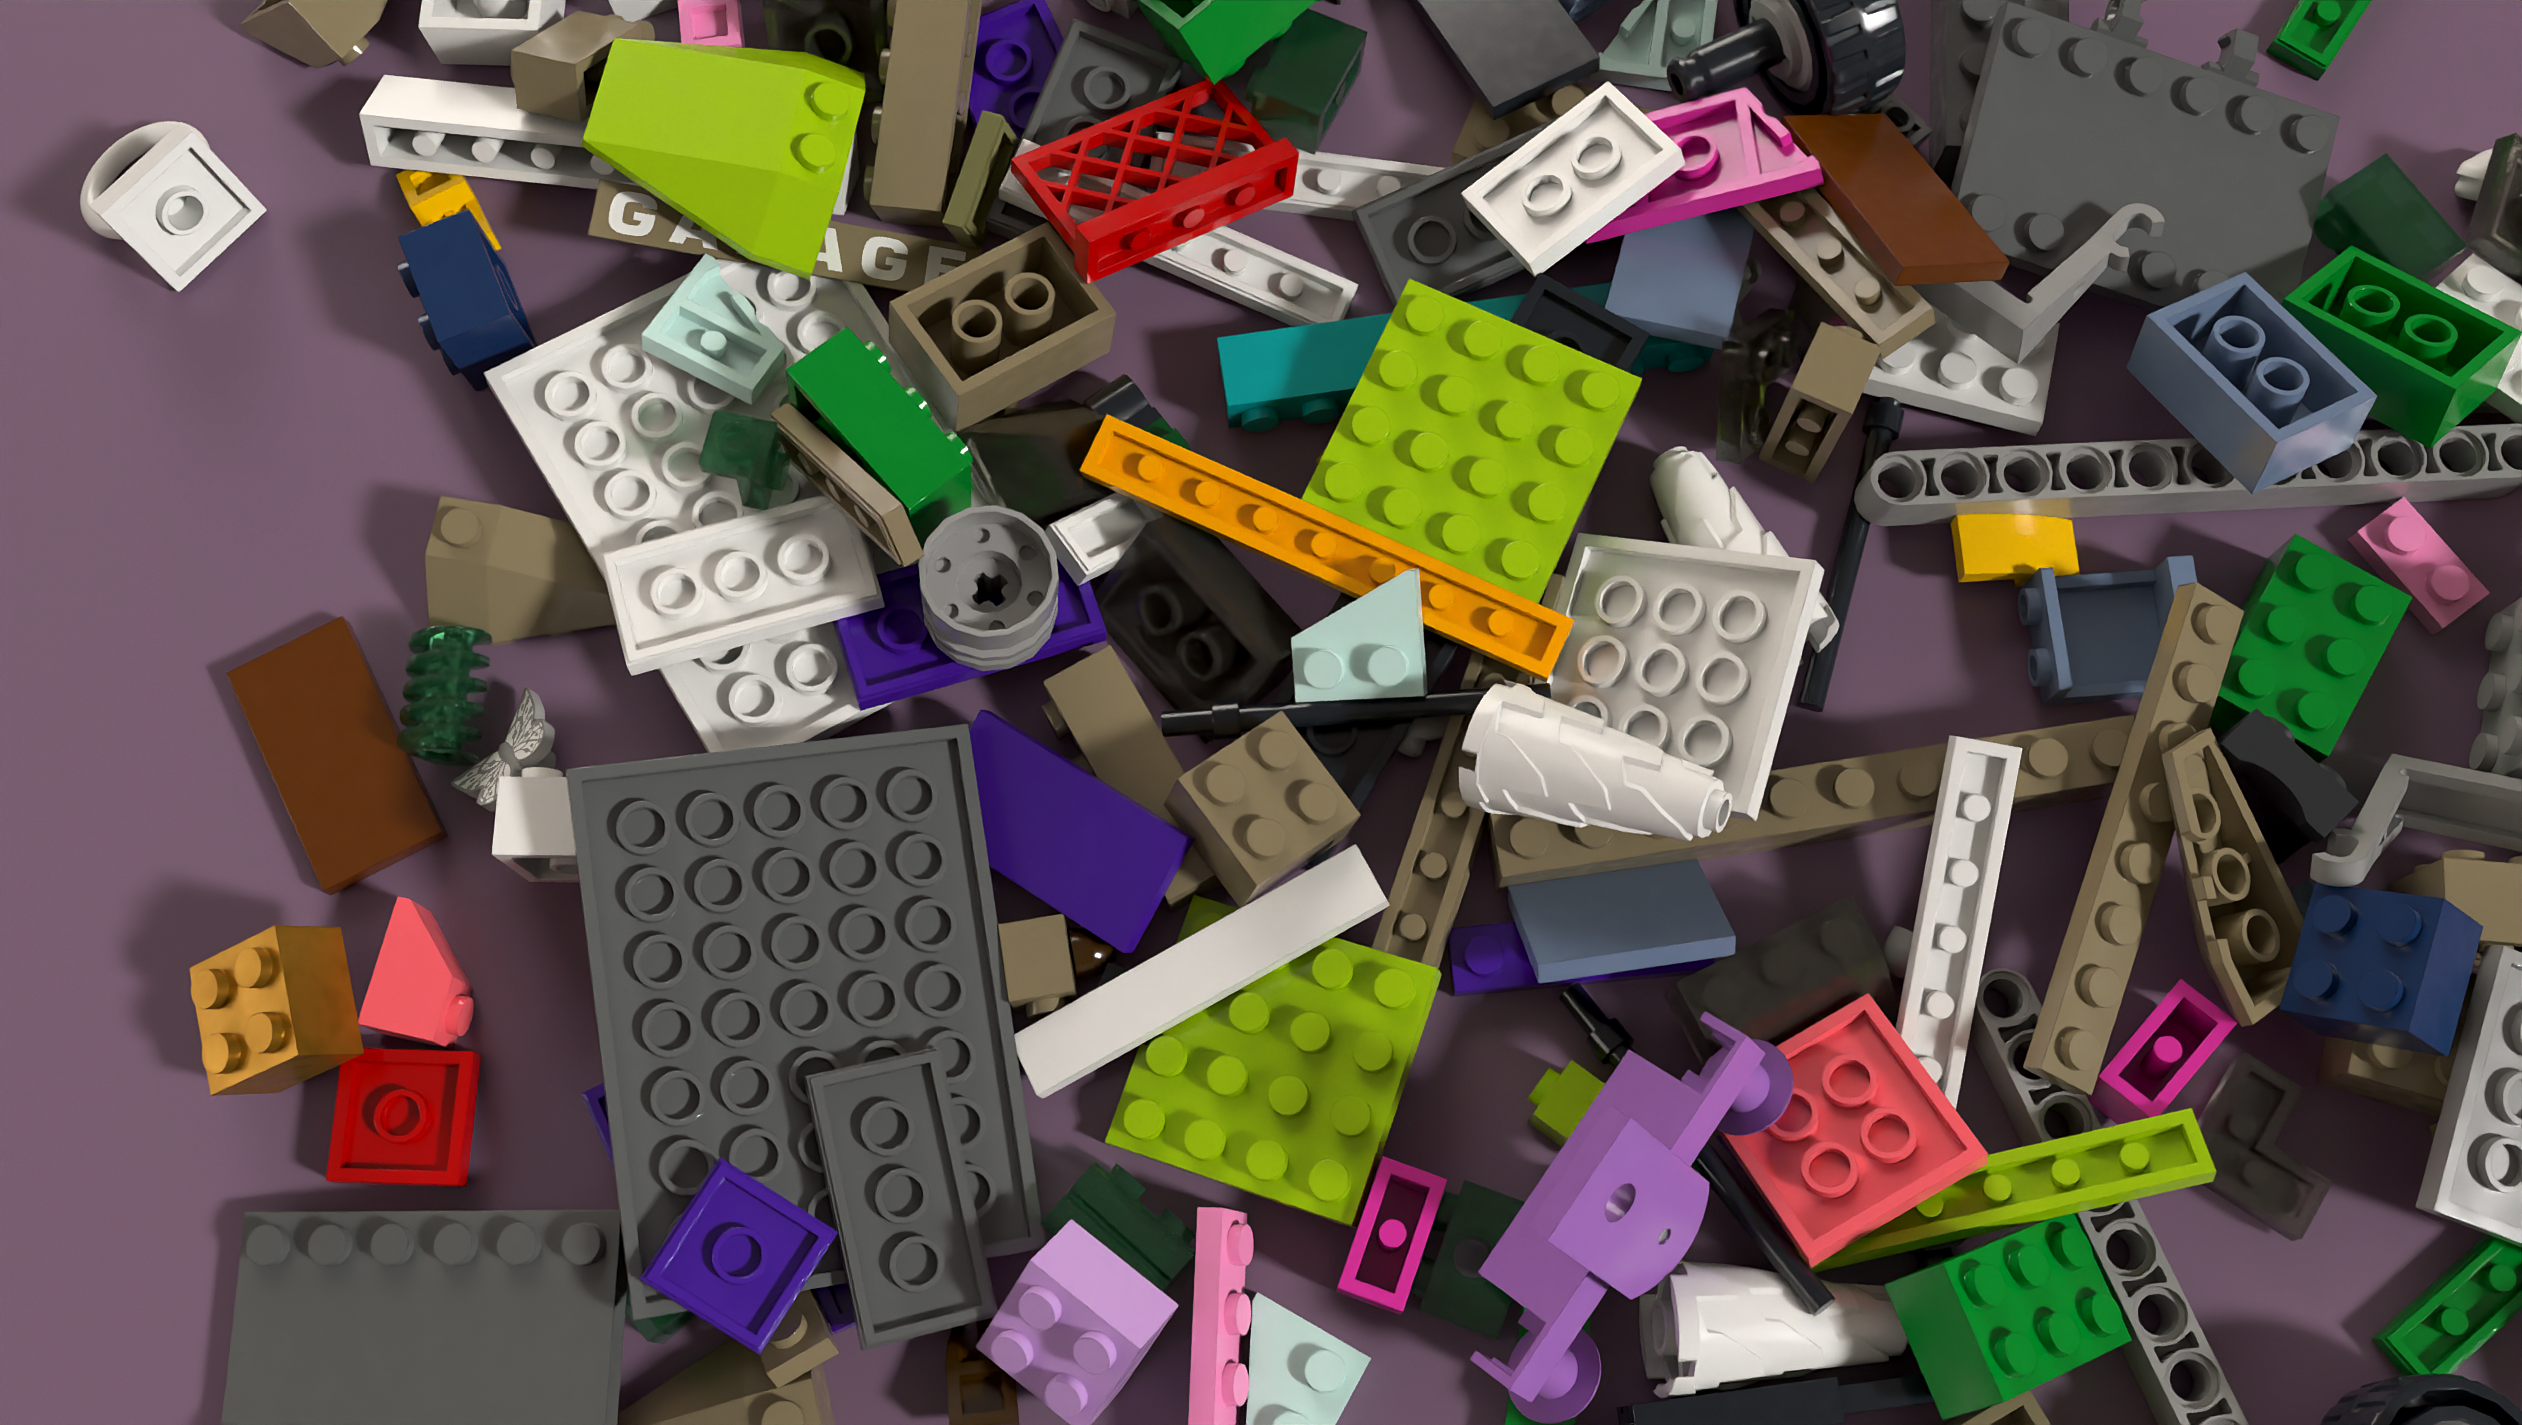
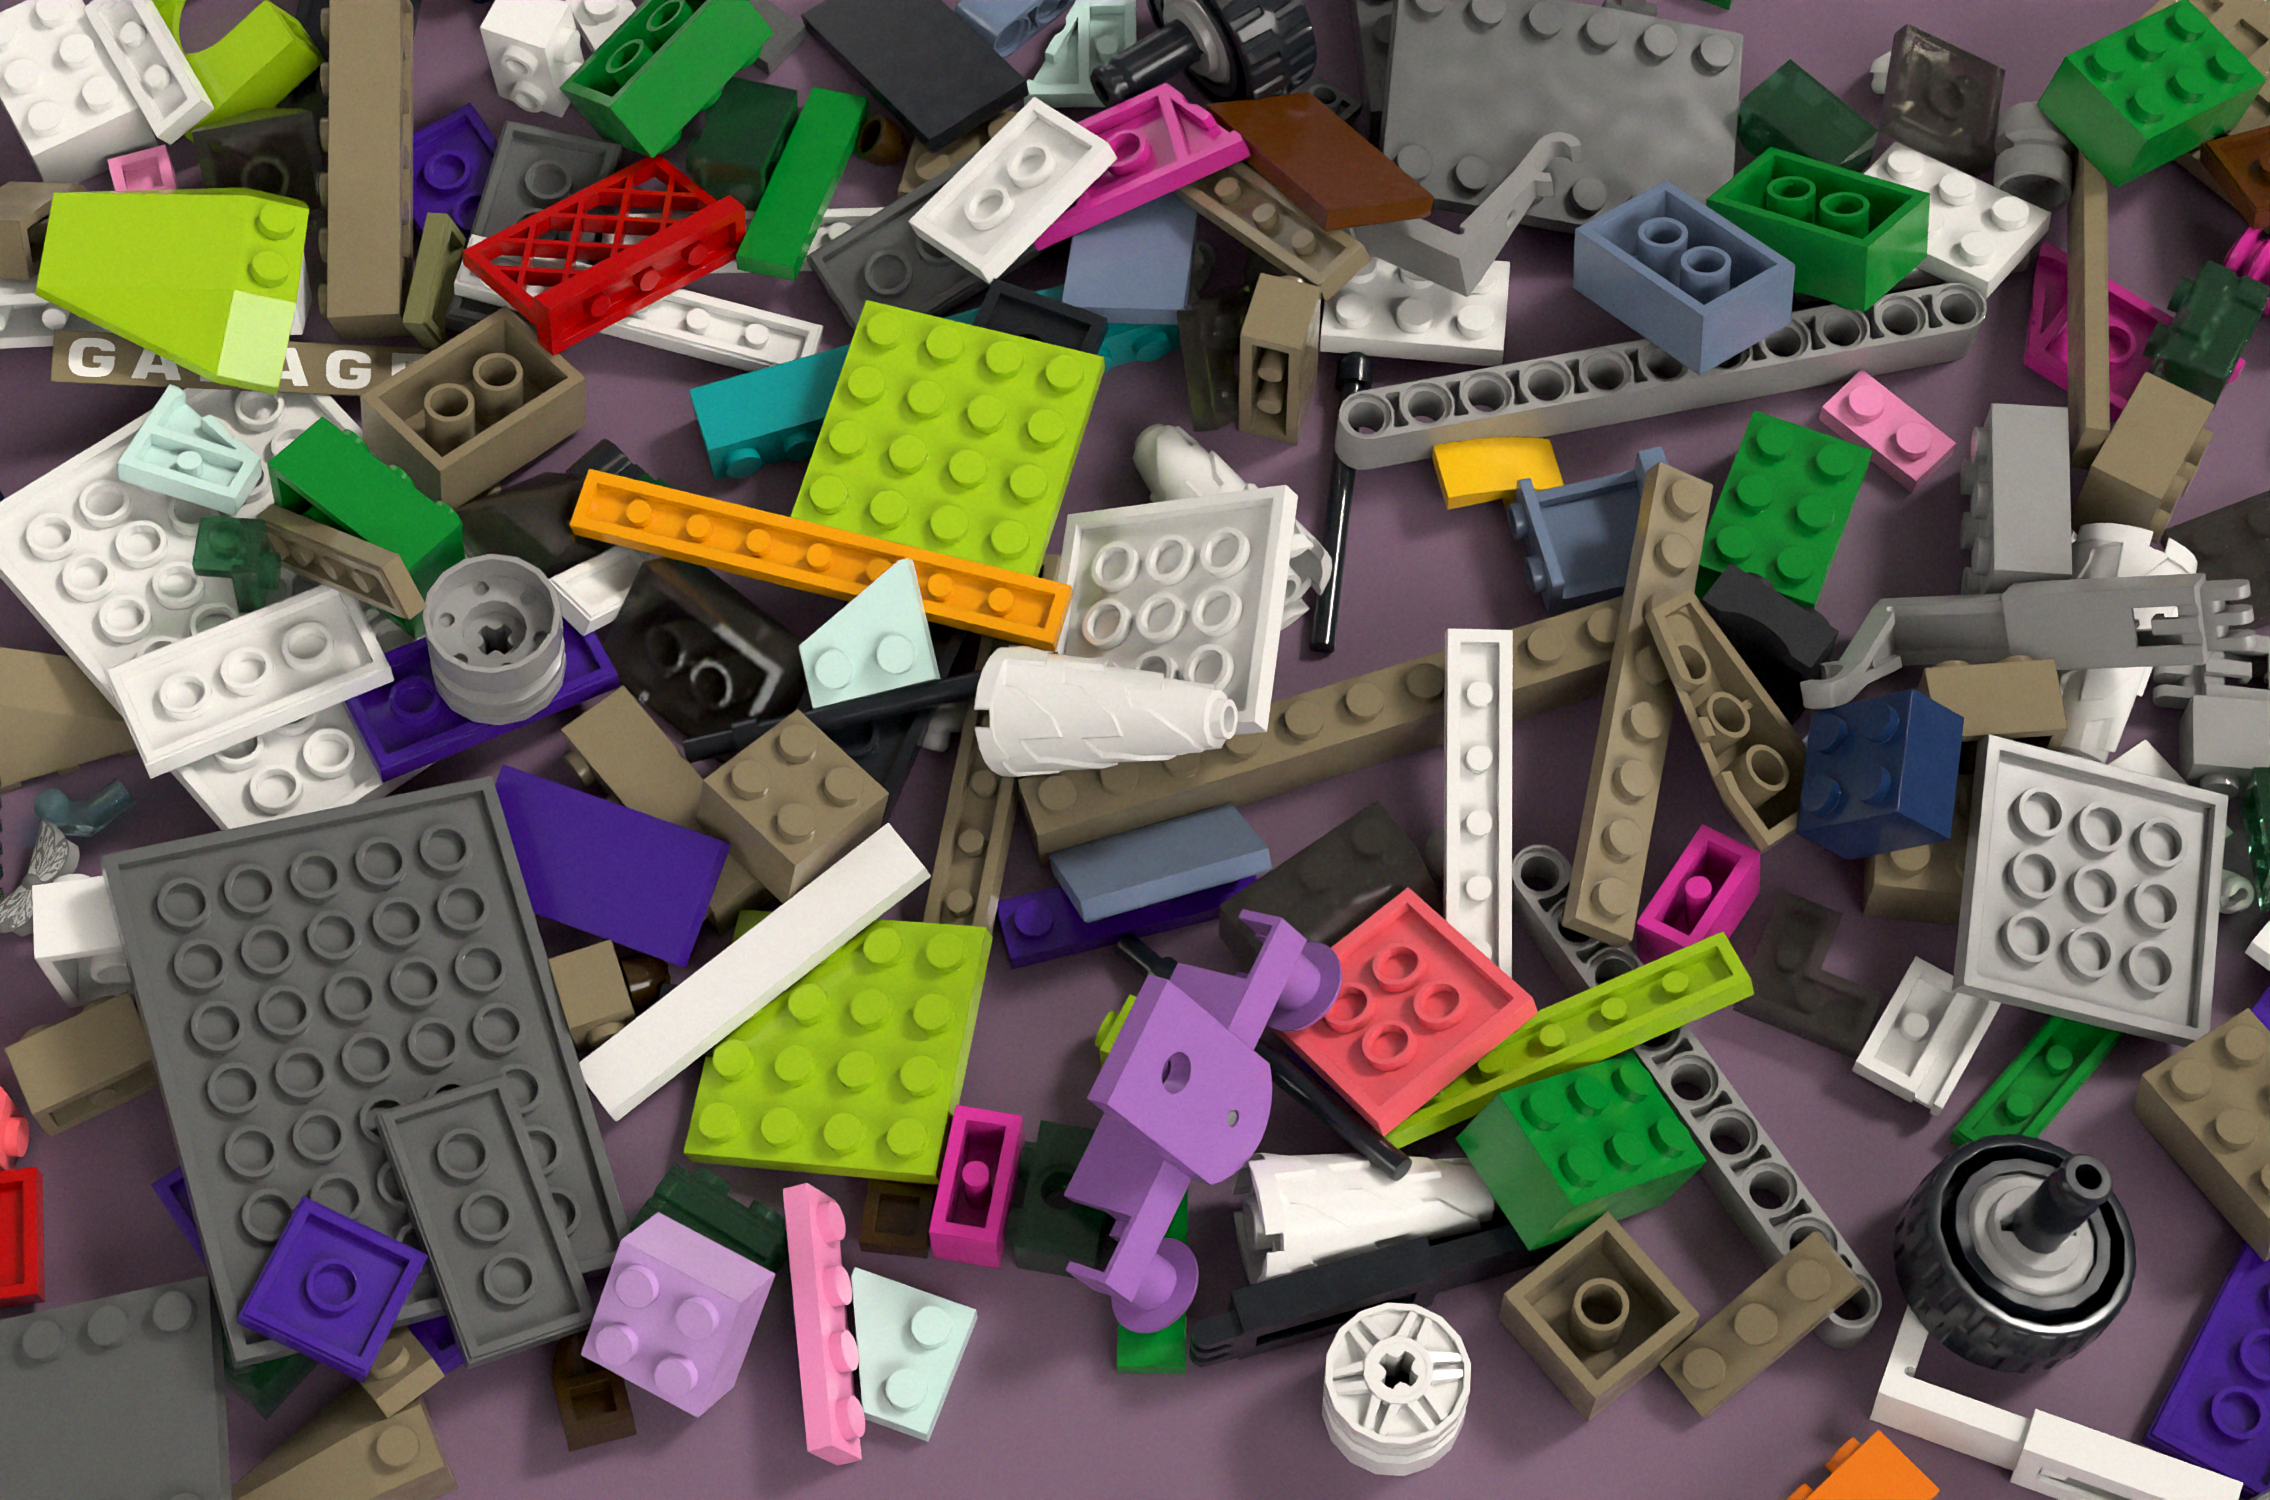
camera: 10 degrees left, 10 degrees down
none -> dark tan brick [4,991,159,1137]
none -> clear light blue arm [33,779,136,837]
none -> green tile [736,87,870,281]
none -> dark brown hinge [855,114,906,167]
none -> dark brown plate [859,1179,937,1259]
none -> white plate [1852,956,2001,1117]

